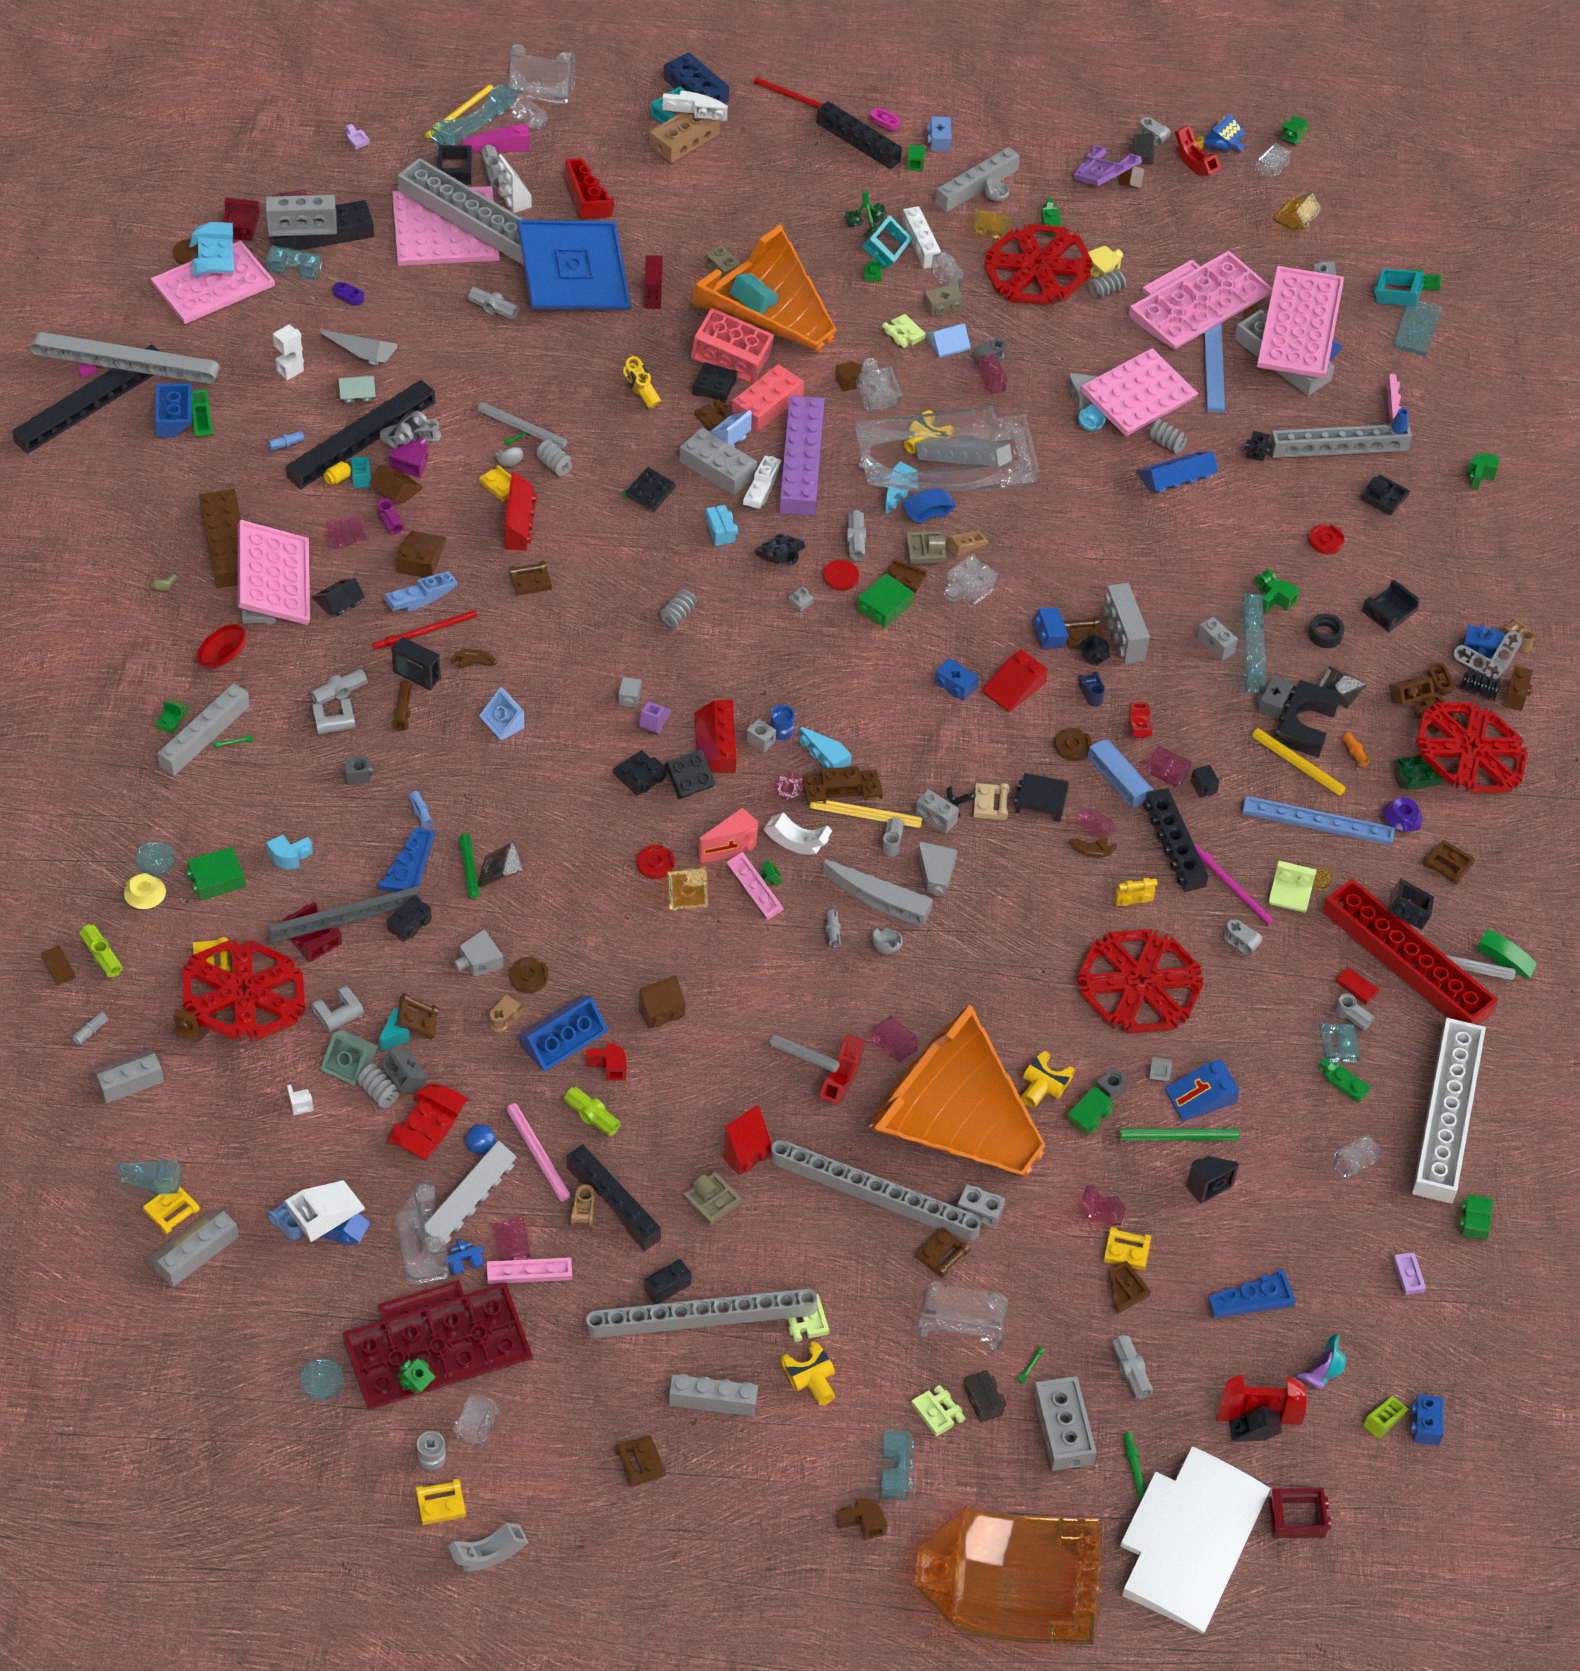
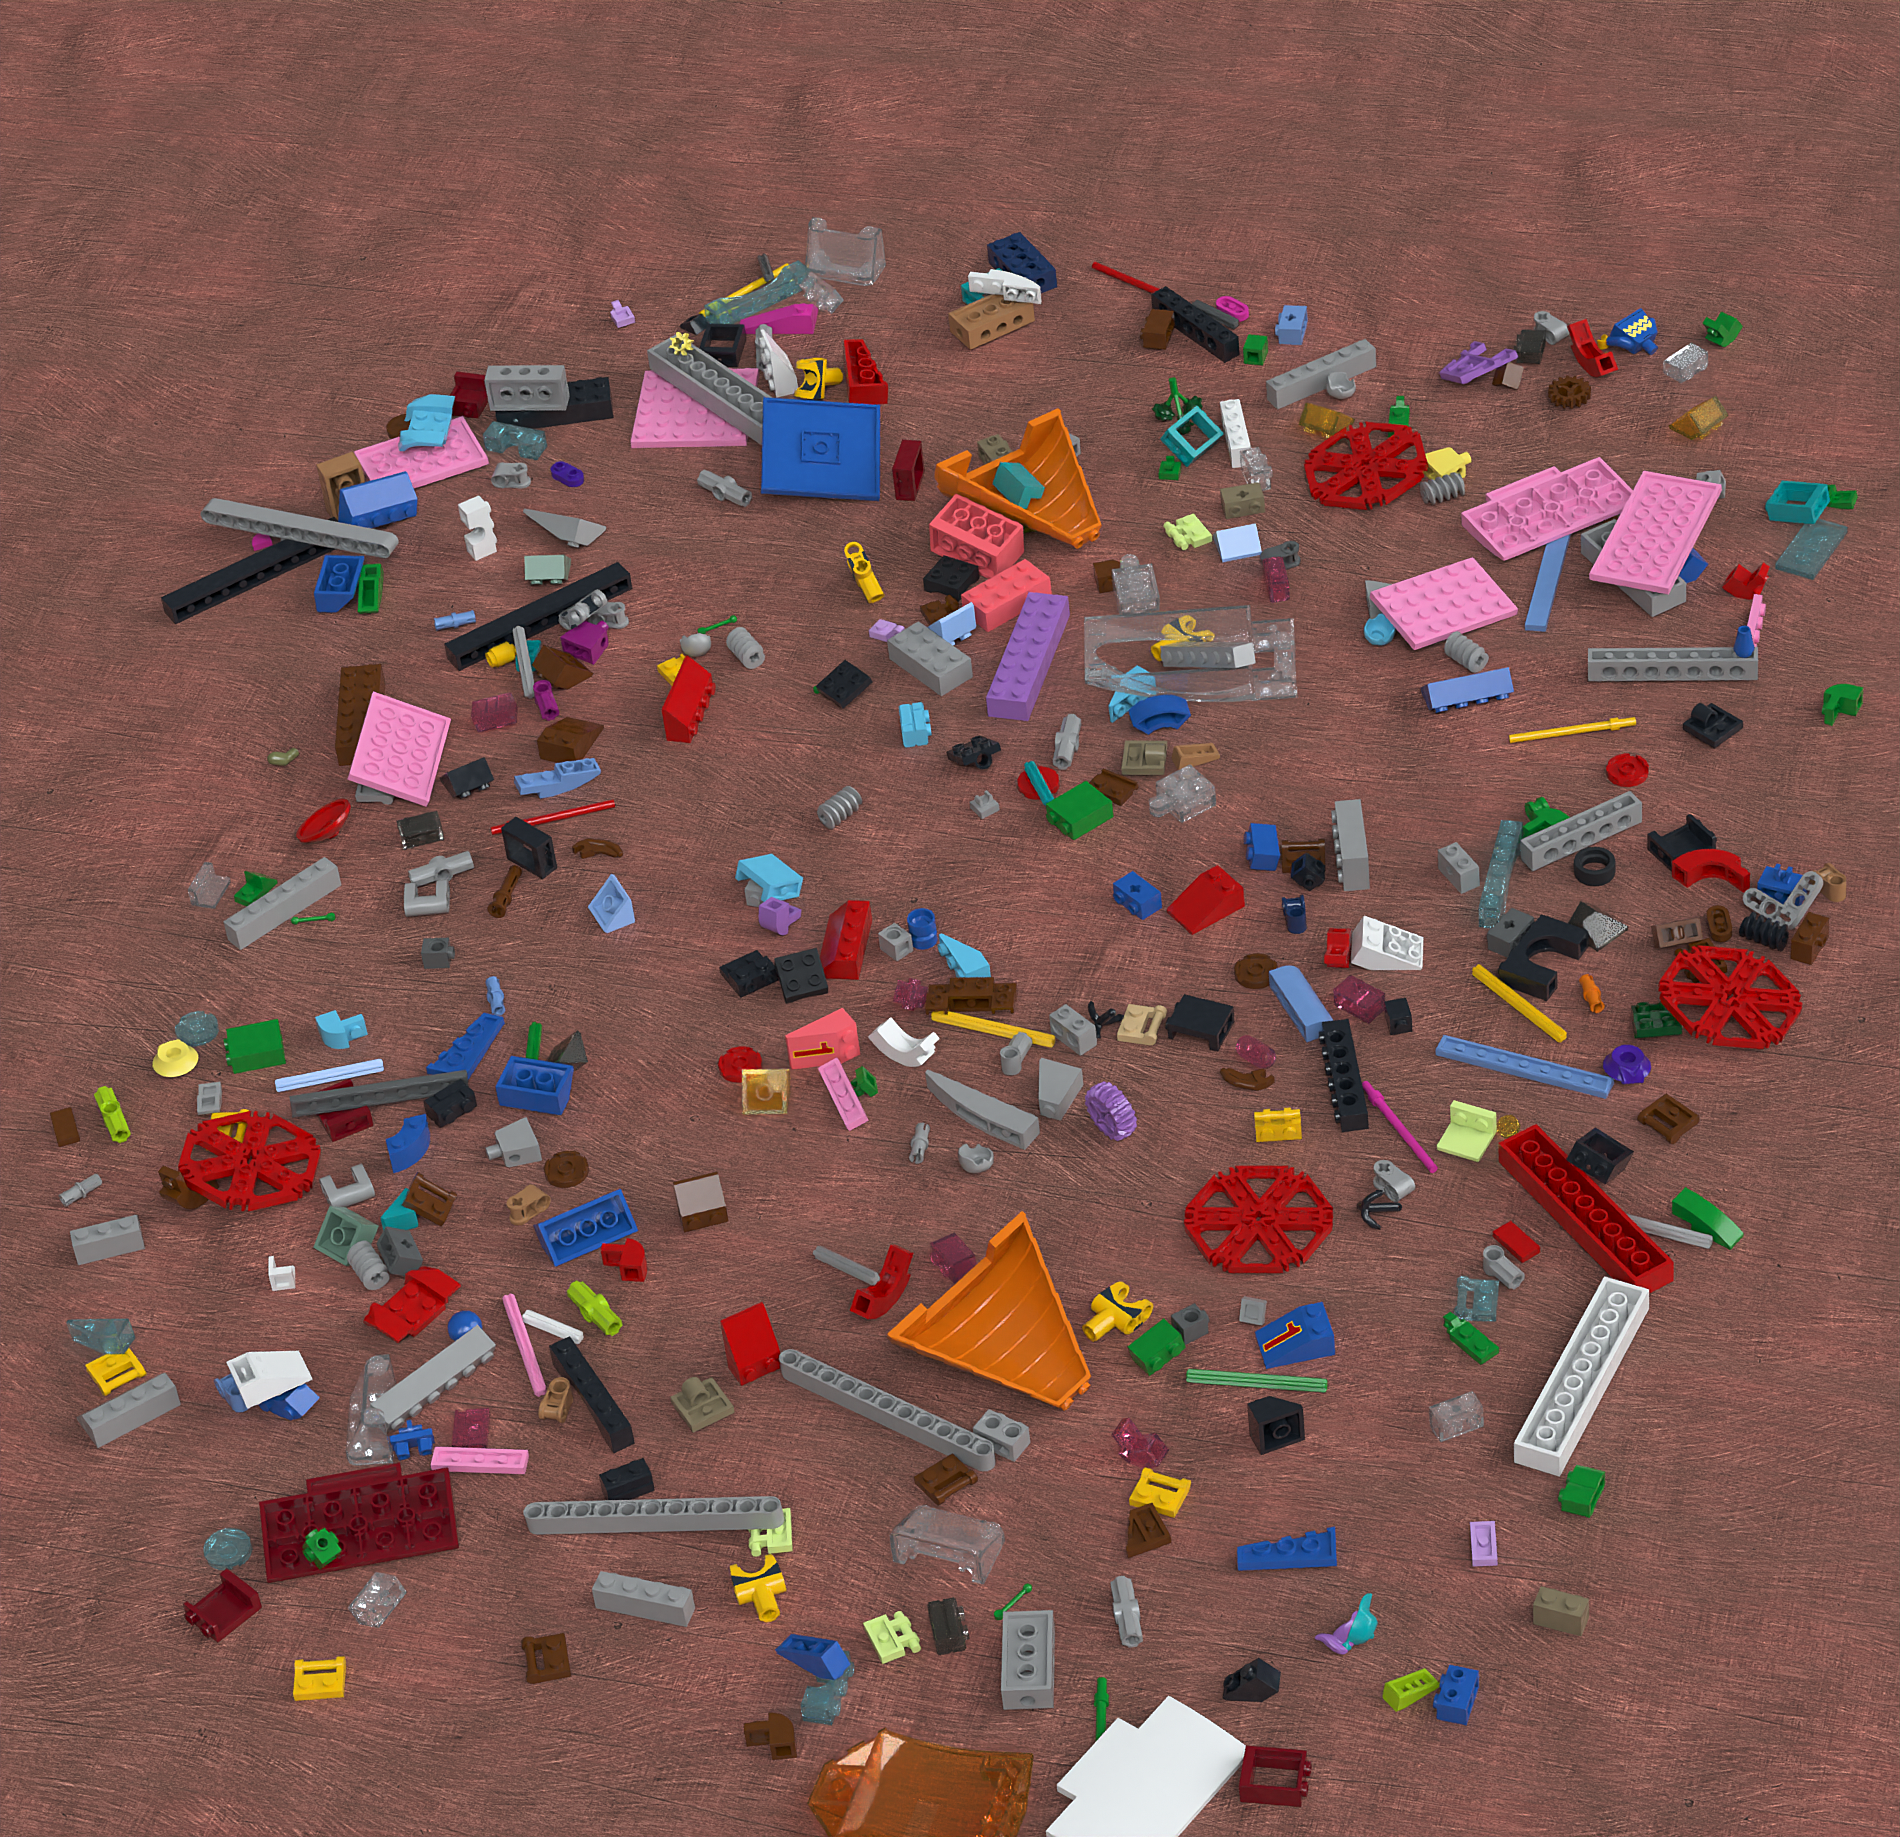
camera: 20 degrees right, 10 degrees down
light grey wheel [417,1431,446,1470] -> none
light grey arch [448,1523,529,1572] -> none
light grey axle [478,402,567,448] -> none
reddish brown plate [509,561,552,596] -> none
white slope [743,456,782,509] -> none
red piece [1217,1374,1307,1425] -> none
black brick [1245,431,1271,461] -> none
none -> dark red panel [183,1568,262,1643]
none -> clear panel [188,862,231,909]
none -> light grey slope [197,1082,222,1115]
none -> light blue axle [275,1059,384,1092]
none -> medium nougat brick [316,451,365,520]
none -> slope [338,471,418,528]
none -> blue brick [386,1114,430,1173]
none -> clear smoke brick [396,811,444,850]
none -> light grey piece [491,462,531,489]
none -> blue slope [495,1056,574,1115]
none -> light grey axle [512,626,534,699]
none -> white axle [522,1310,584,1344]
none -> light yellow gear [669,332,694,356]
none -> black slope [680,314,708,335]
none -> medium azure panel [735,854,803,902]
none -> dark grey axle [757,253,774,282]
none -> blue slope [775,1634,850,1680]
none -> yellow connector [794,357,843,399]
none -> lavender plate [869,619,905,642]
none -> teal axle [1024,761,1054,806]
none -> medium lavender gear [1085,1081,1137,1141]
none -> reddish brown brick [1140,309,1175,349]
none -> dark grey axle [1192,300,1239,329]
none -> white slope [1351,916,1423,970]
none -> black piece [1357,1190,1402,1230]
none -> yellow bar [1509,717,1636,743]
none -> light grey brick [1520,791,1642,871]
none -> dark tan brick [1533,1586,1589,1636]
none -> reddish brown gear [1548,375,1591,409]
none -> red arch [1672,849,1750,893]
none -> red brick [1722,562,1770,600]

